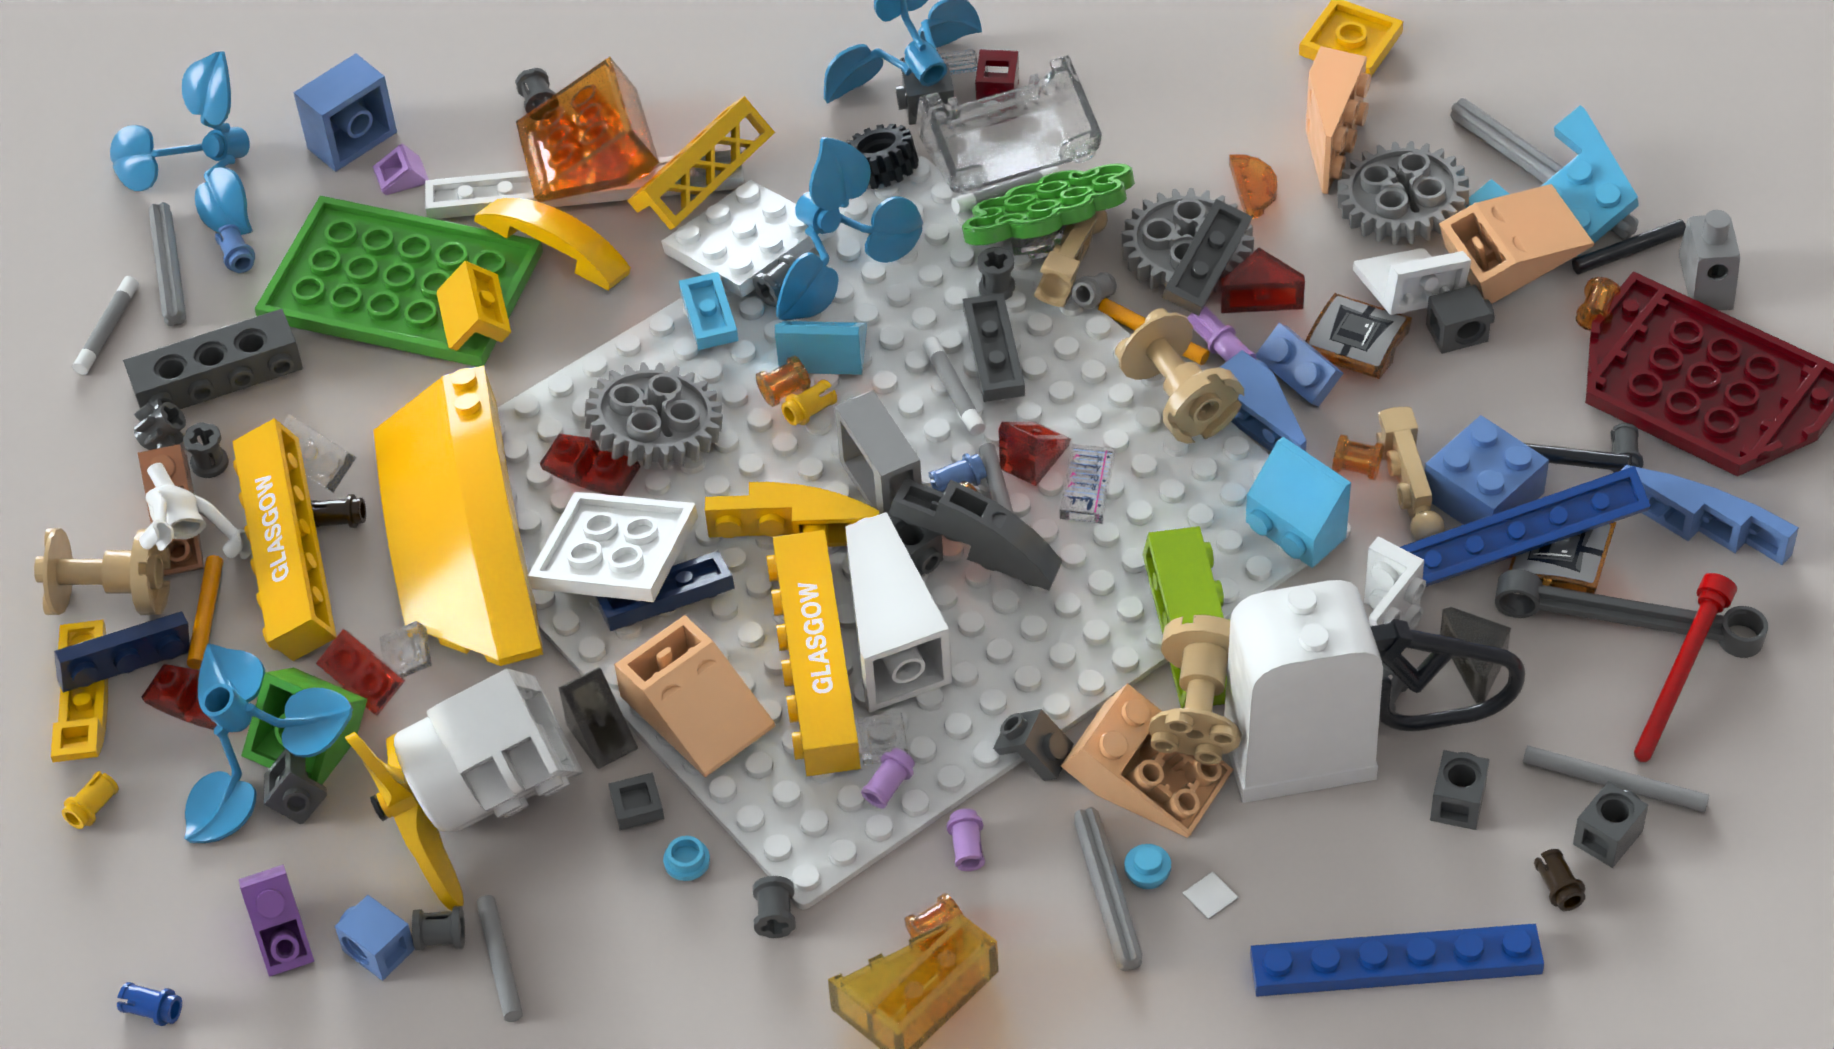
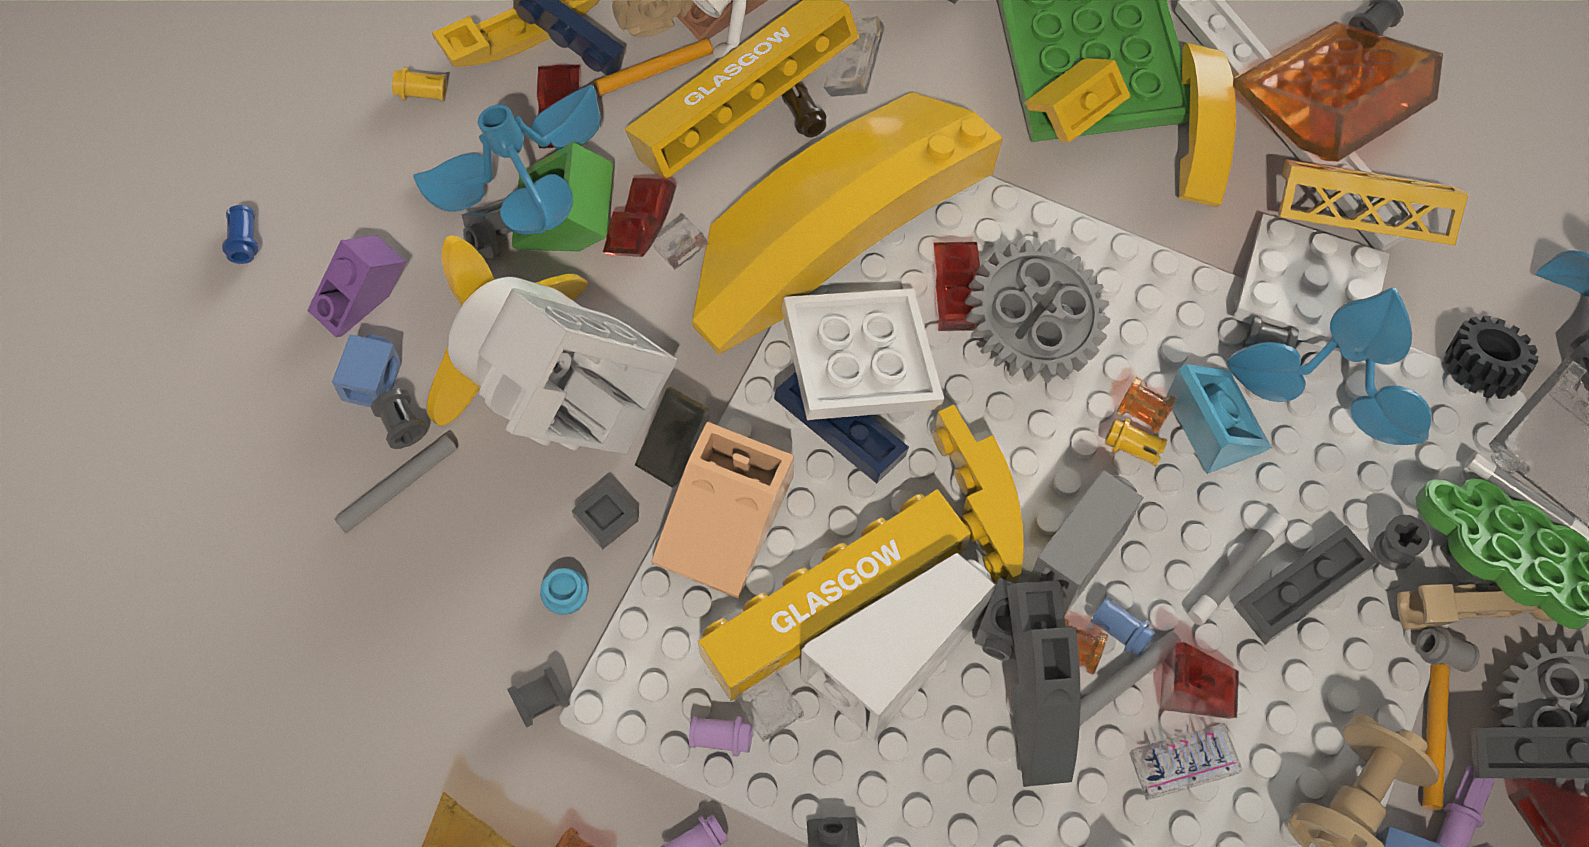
camera: 60 degrees right, 15 degrees up
medium azure plate [679,272,739,350] -> none

